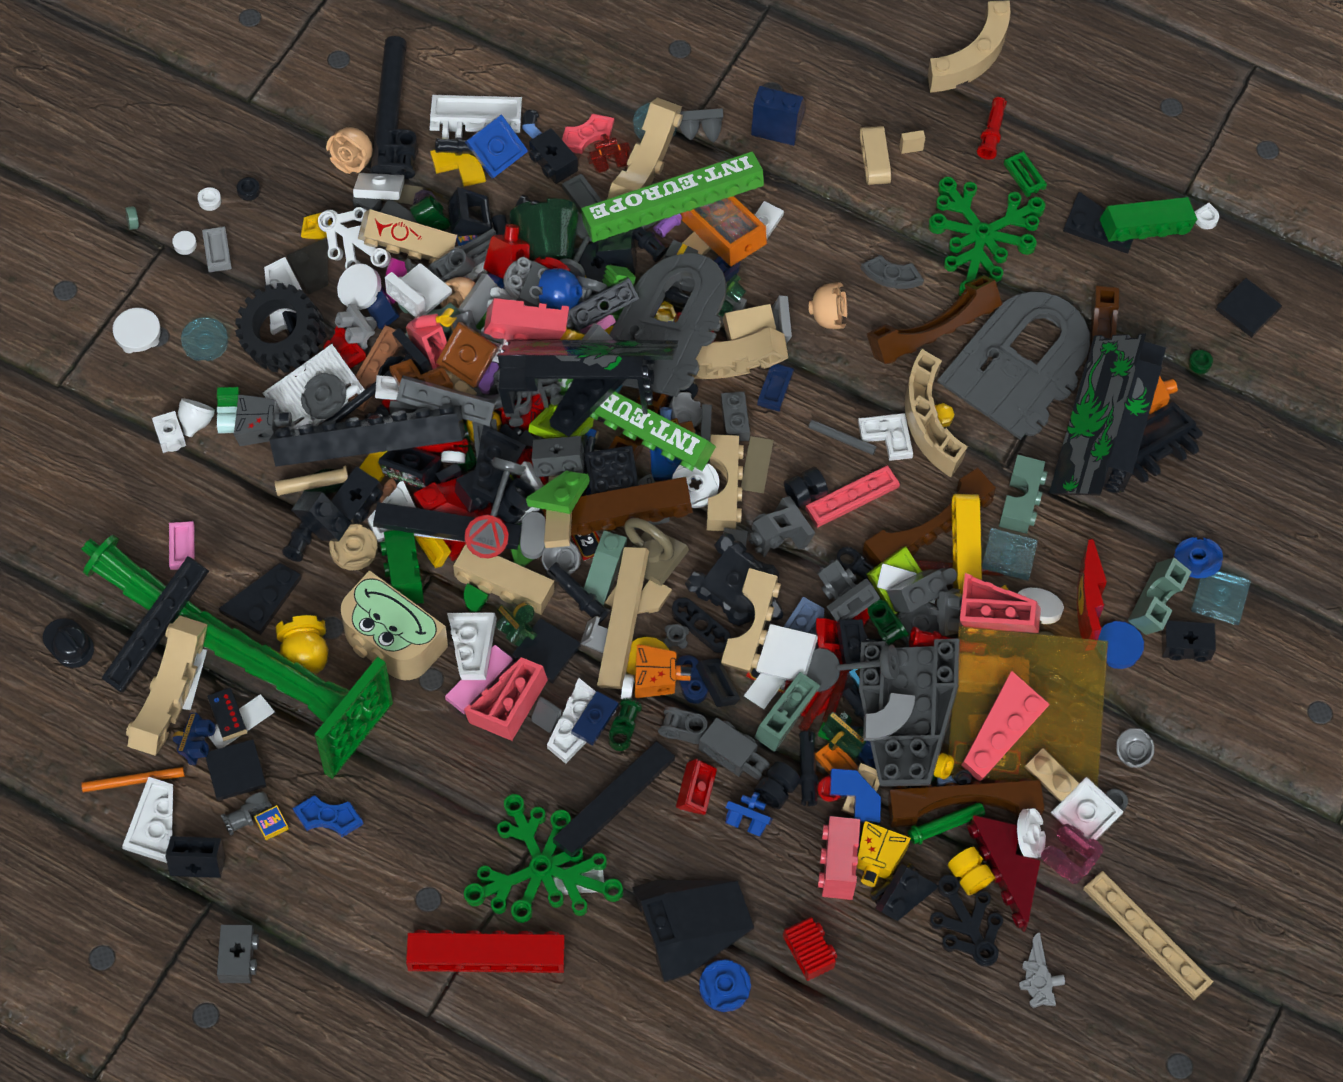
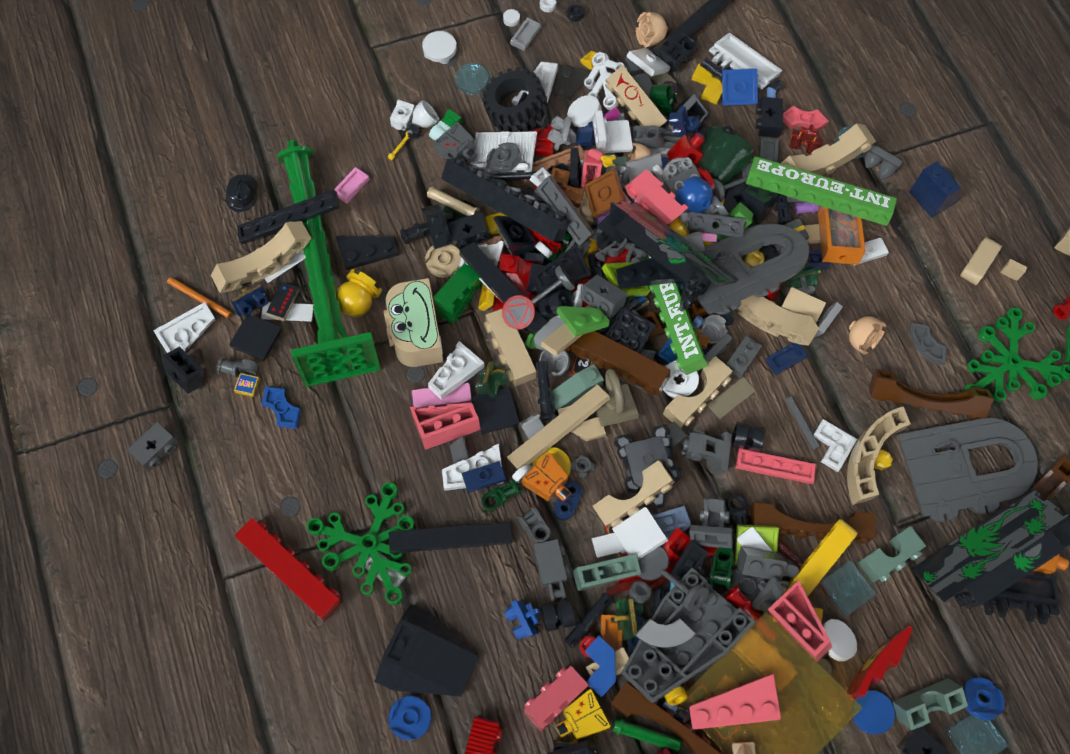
camera: 40 degrees right, 5 degrees up
green tile [464,583,489,613] -> none
black beam [672,598,731,653] -> none
red slope [676,759,717,815] -> none
black tile [696,658,740,707] -> none
none -> hinge [388,123,420,160]
none -> dark grey tile [629,581,651,603]
none -> dark blue hips [669,107,700,137]

